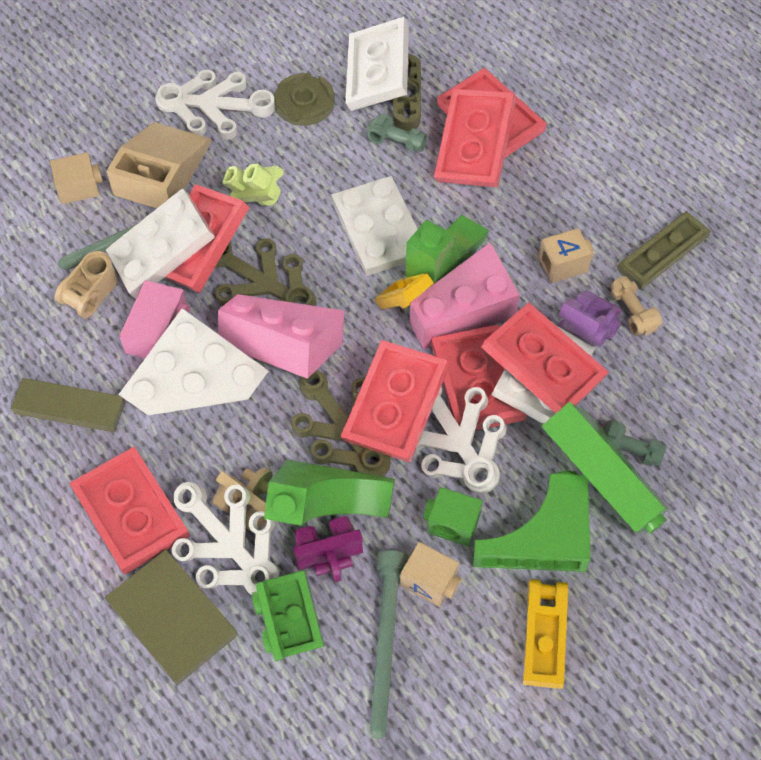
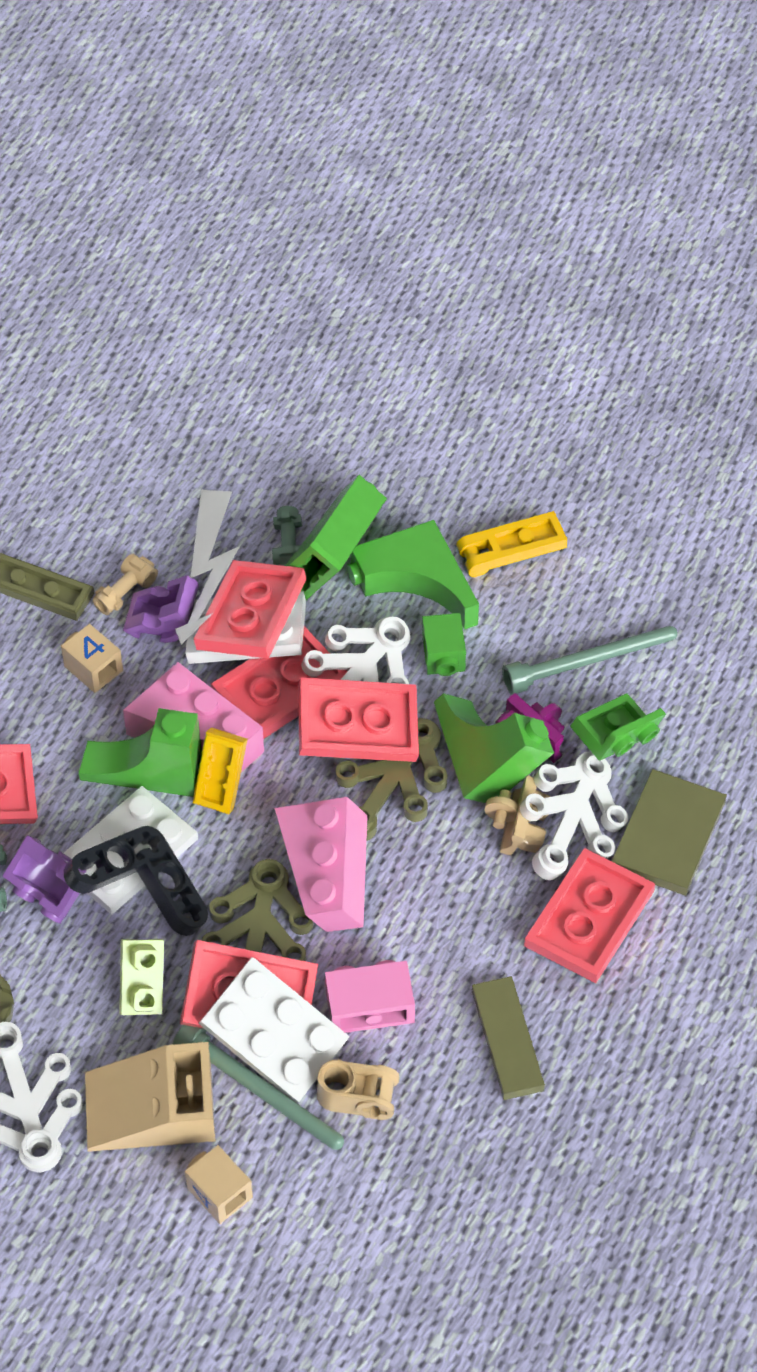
camera: 115 degrees left, 5 degrees down
white plate [119,308,269,415] -> none
tan brick [400,542,462,607] -> none
none -> medium lavender cylinder [2,835,87,924]
none -> black beam [63,826,208,936]
none -> white sticker [175,490,240,645]

